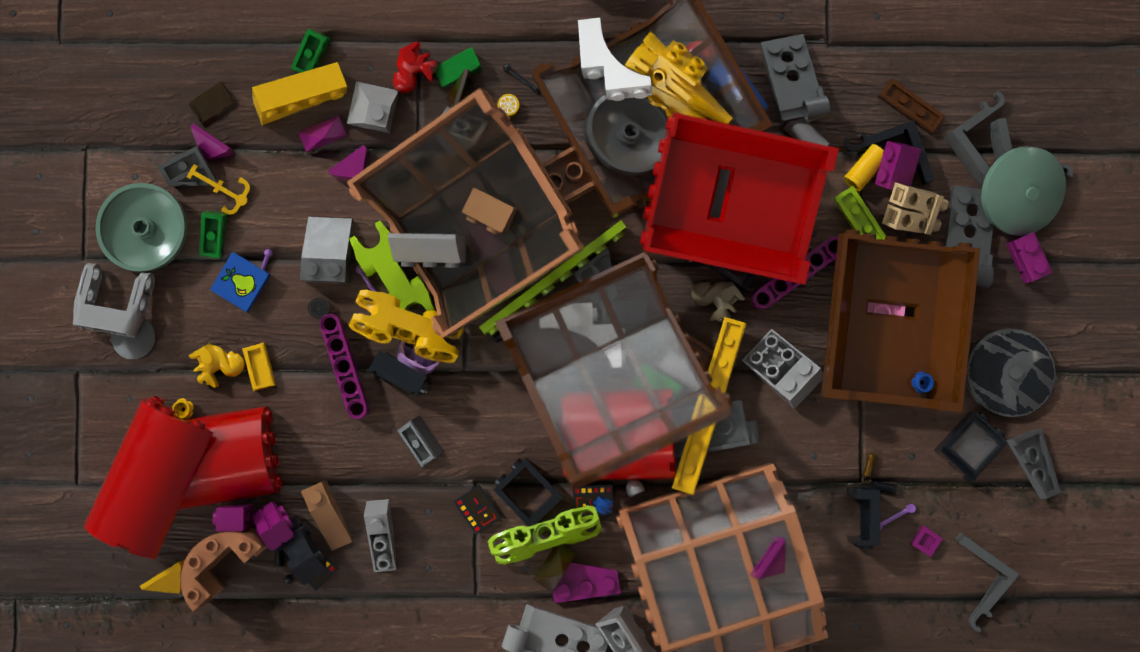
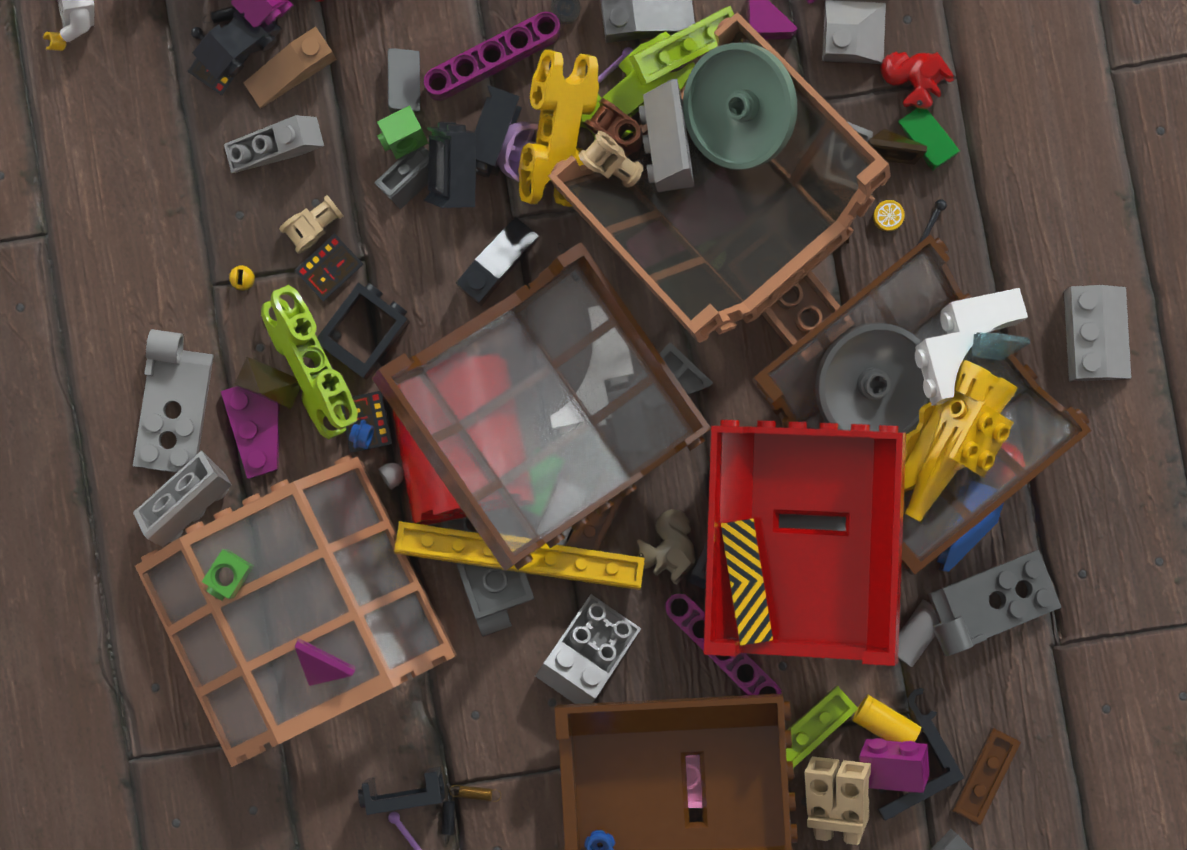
camera: 90 degrees right, 0 degrees up
medium nougat brick [462,188,518,235] -> none
lime plate [479,220,626,336] -> none
none -> bright green brick [202,549,254,601]
none -> yellow hinge [229,265,255,291]
none -> tan connector [279,195,344,254]
none -> bright green brick [377,105,429,160]
none -> slope [388,48,421,112]
none -> black window [423,121,476,208]
none -> black slope [456,217,539,306]
none -> tan connector [579,131,643,188]
none -> copper piece [584,98,643,153]
none -> lime plate [629,6,734,85]
none -> sand green dish [683,43,797,169]
none -> sticker [721,519,773,645]
none -> clear light blue slope [972,332,1030,360]

